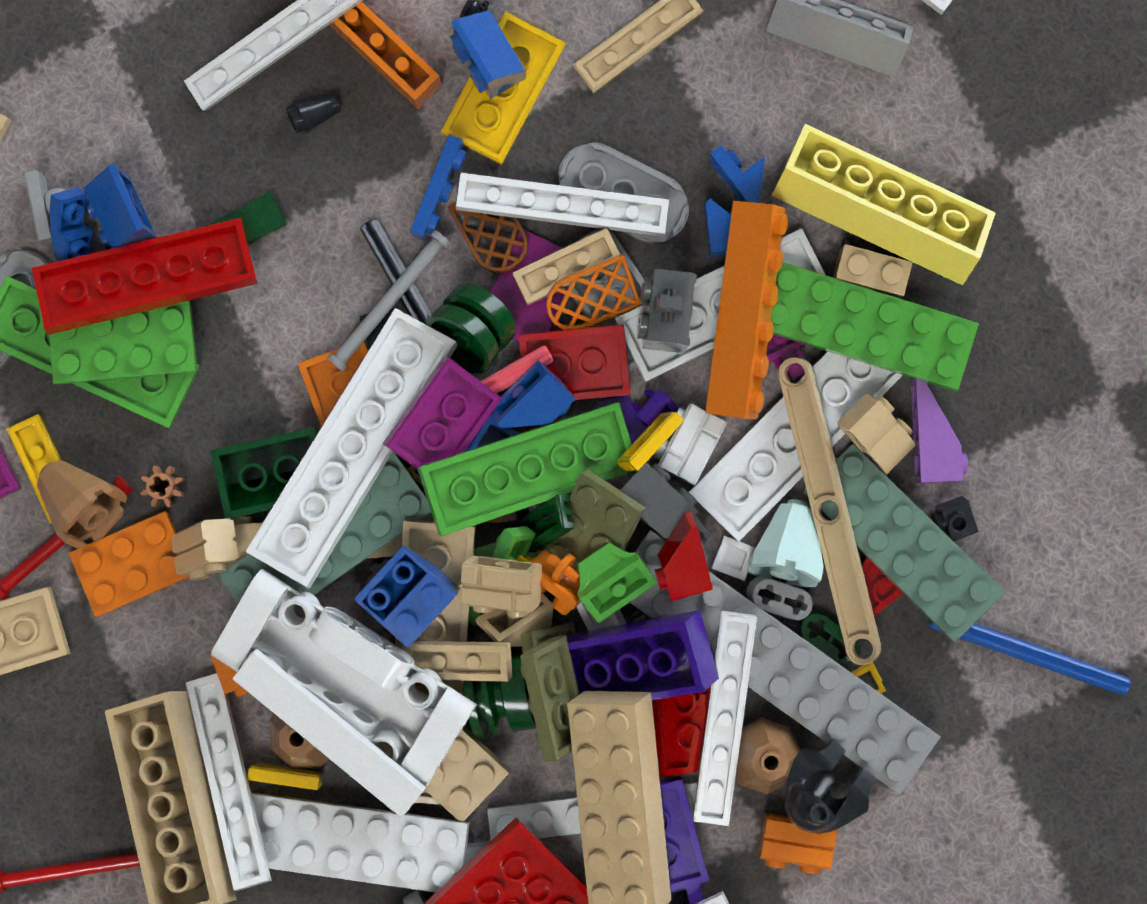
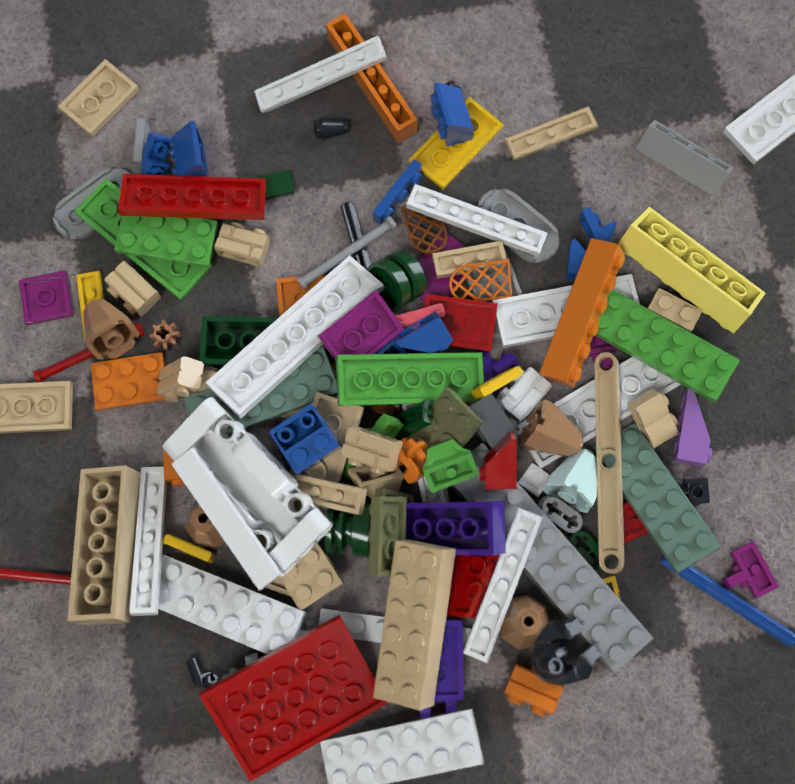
camera: 25 degrees right, 10 degrees down
dark grey hinge [637,268,697,353] -> none
none -> tan brick [104,261,162,317]
none -> tan brick [214,222,271,268]
none -> medium nougat cone [518,399,583,457]
none -> magenta hinge [722,541,779,599]

